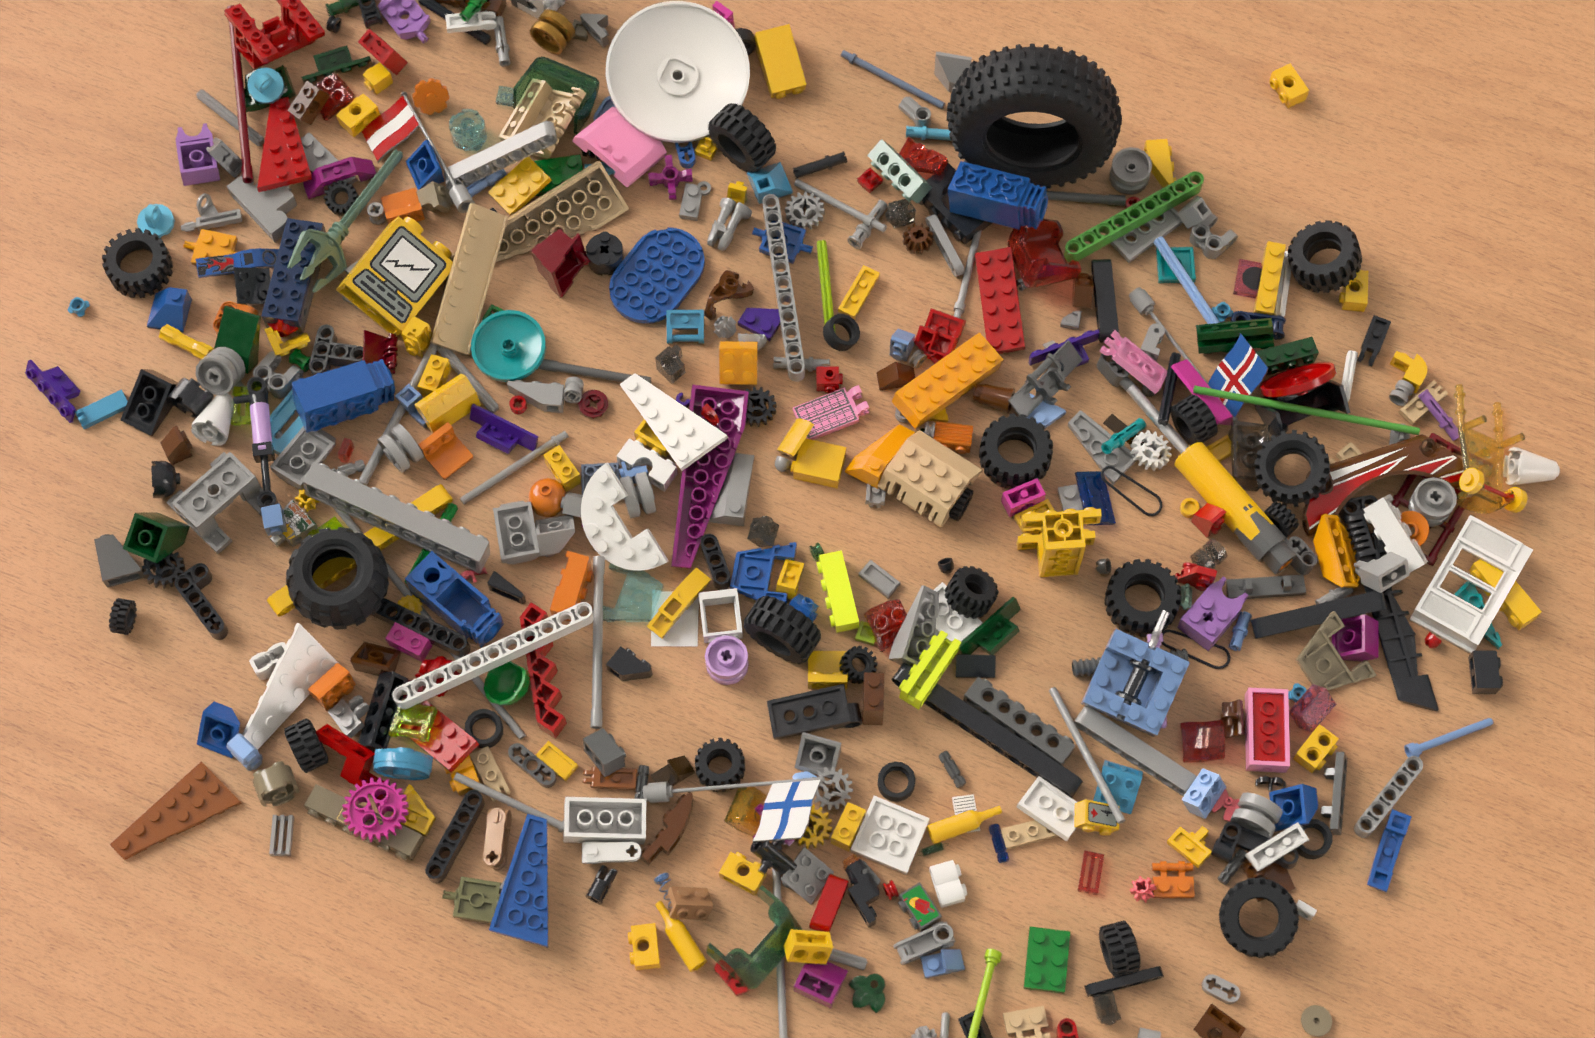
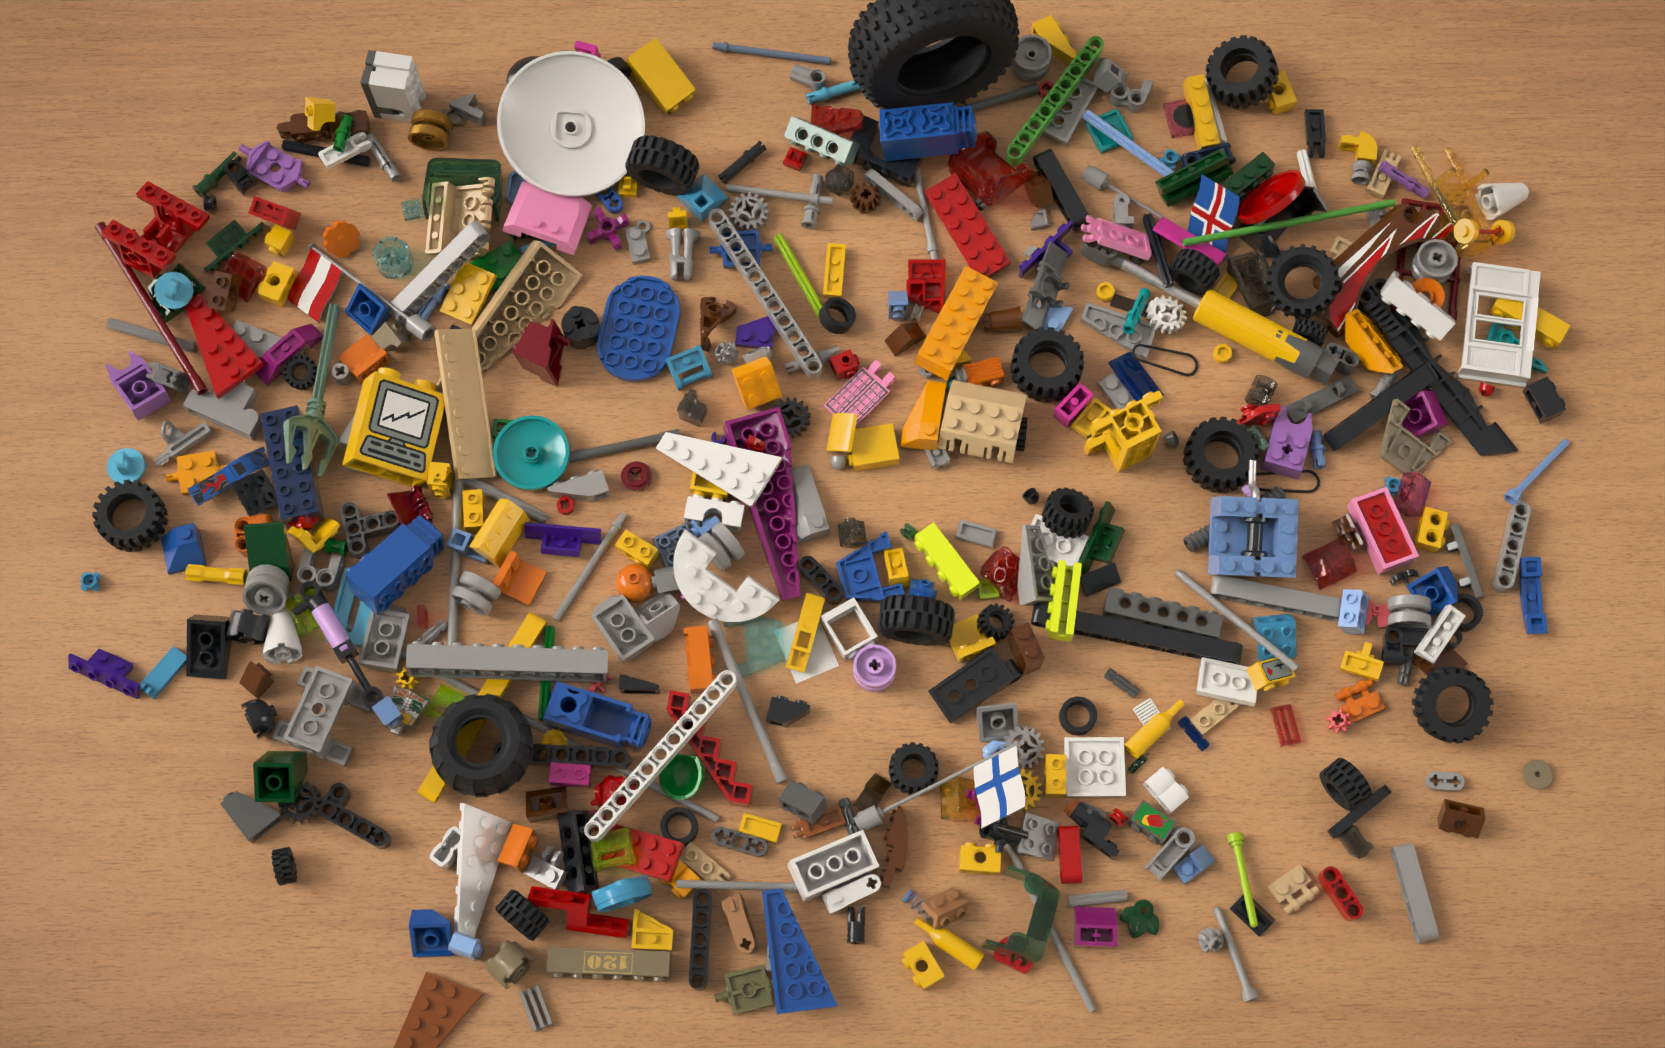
camera: 25 degrees left, 5 degrees up
dark pink gear [342,777,409,842] -> none
light grey wheel [563,377,584,403] -> none
yellow brick [784,929,833,964] -> none
light grey slope [934,52,972,92] -> none
green plate [1023,926,1070,994] -> none
red slope [1191,503,1226,538] -> none
white tile [1296,900,1317,921] -> none
light grey hinge [1354,552,1410,593] -> none
none -> yellow tile [1096,282,1115,302]

